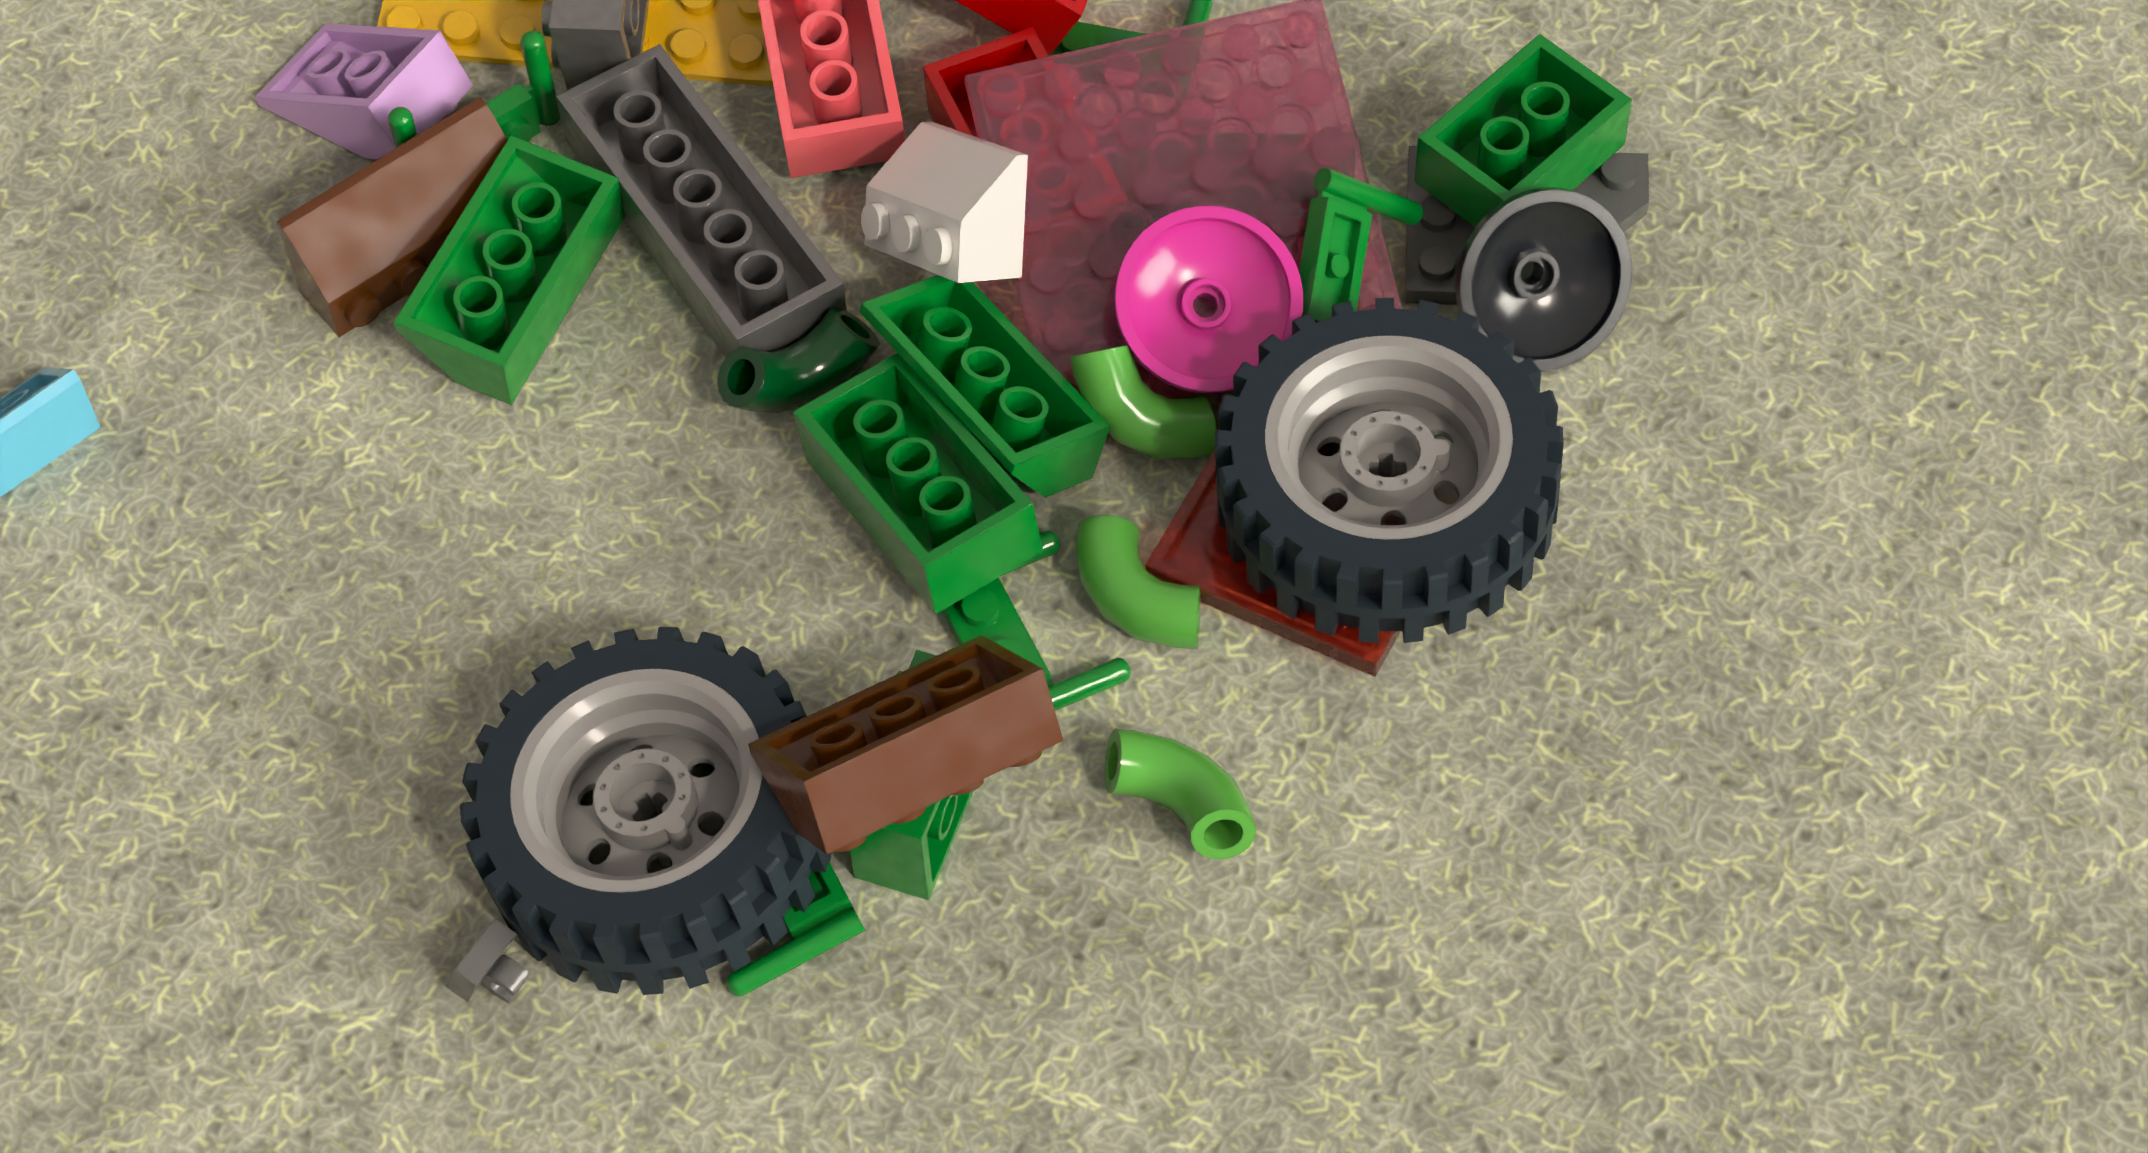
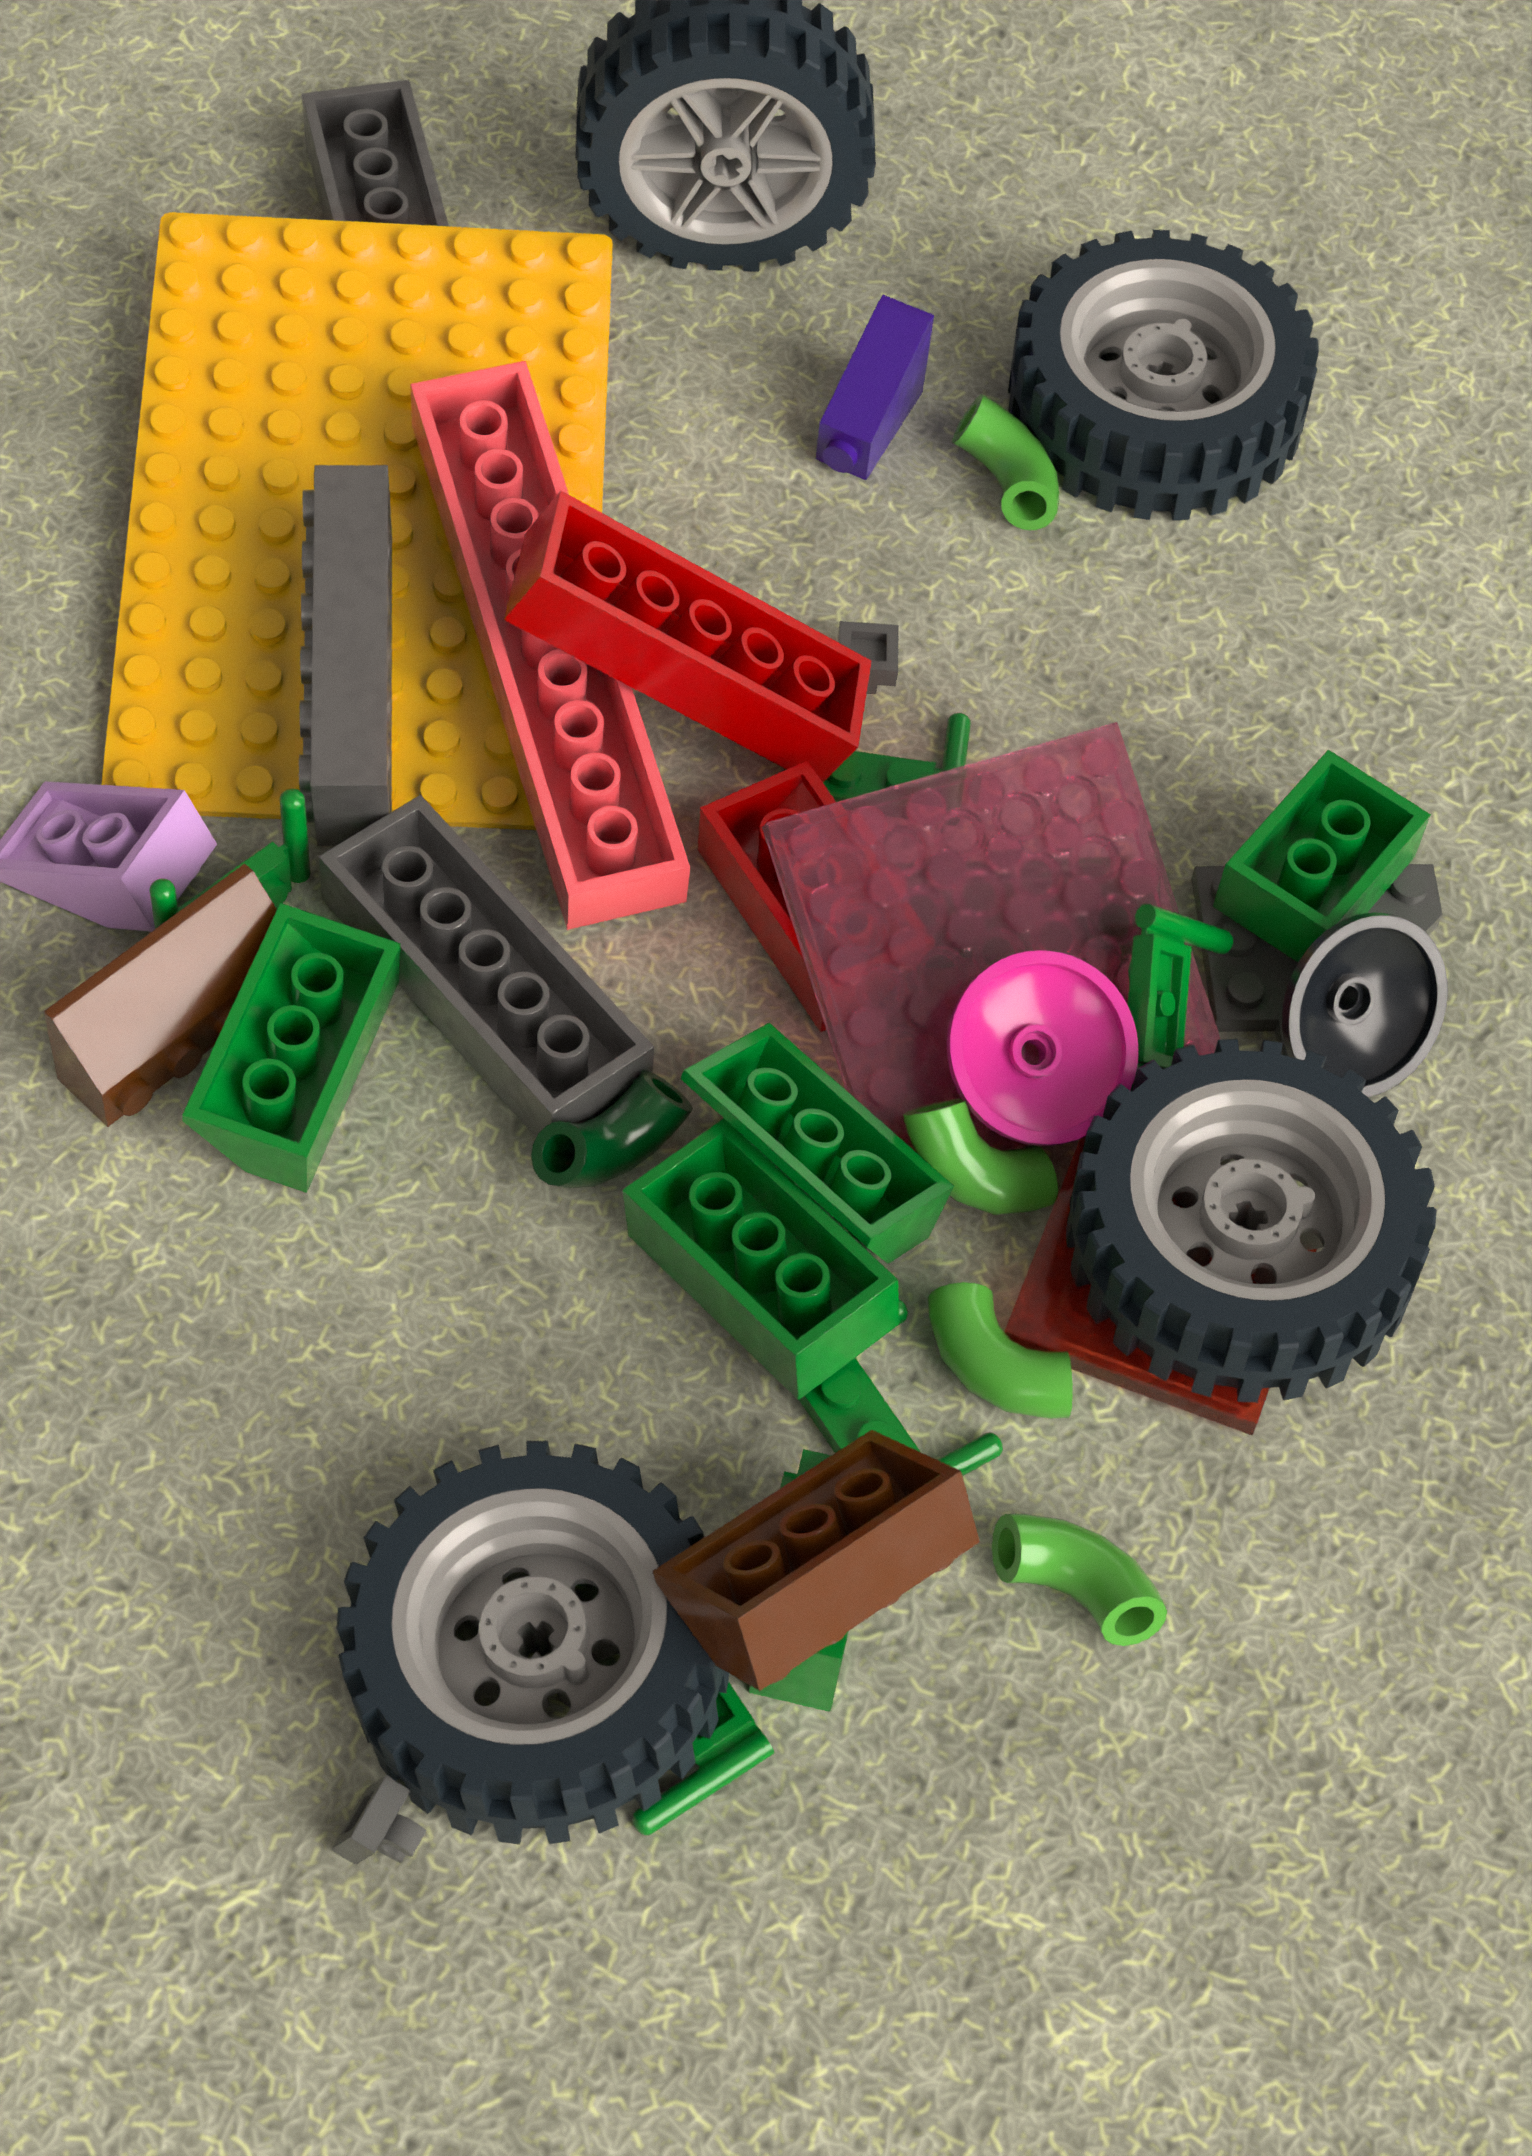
camera: 15 degrees left, 0 degrees up
white slope [861,122,1028,283] -> none

